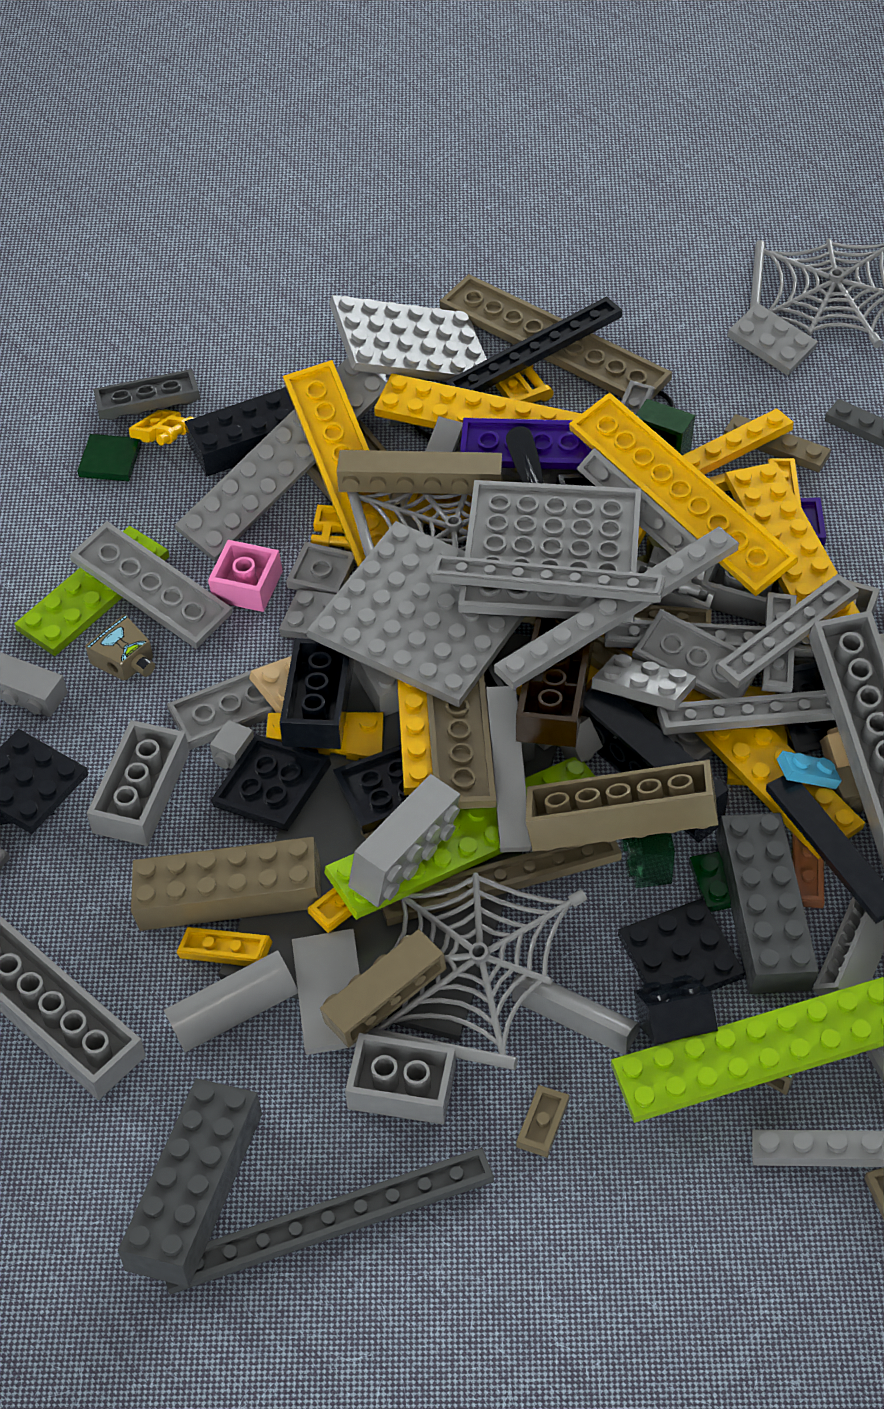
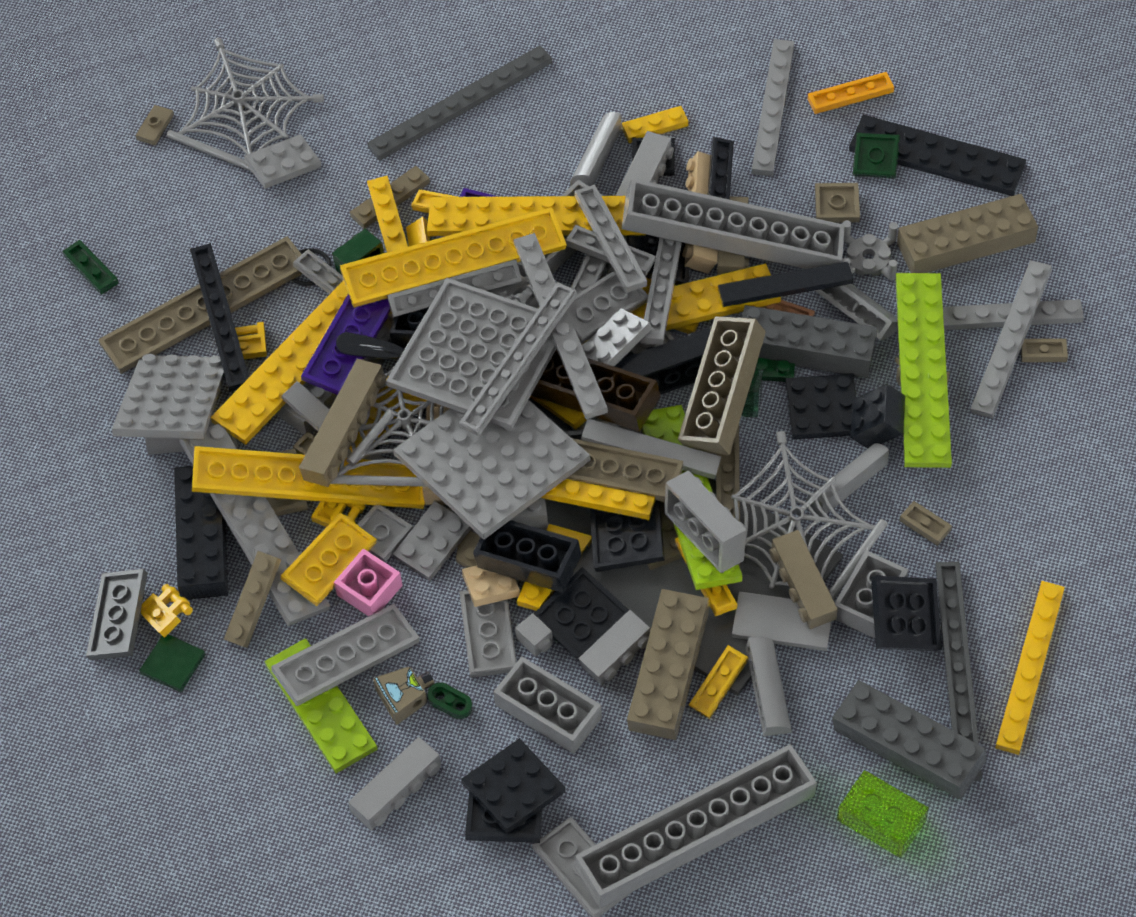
camera: 70 degrees left, 5 degrees up
medium azure plate [776,751,842,789] -> none
none -> dark green plate [62,240,119,295]
none -> dark tan plate [136,105,174,146]
none -> dark tan plate [224,551,282,648]
none -> yellow tile [280,512,377,606]
none -> light grey bar [346,409,395,466]
none -> dark green plate [427,683,473,719]
none -> light grey brick [578,610,651,685]
none -> clear neon green brick [837,770,929,858]
none -> black plate [871,576,942,651]
none -> yellow plate [995,581,1065,755]

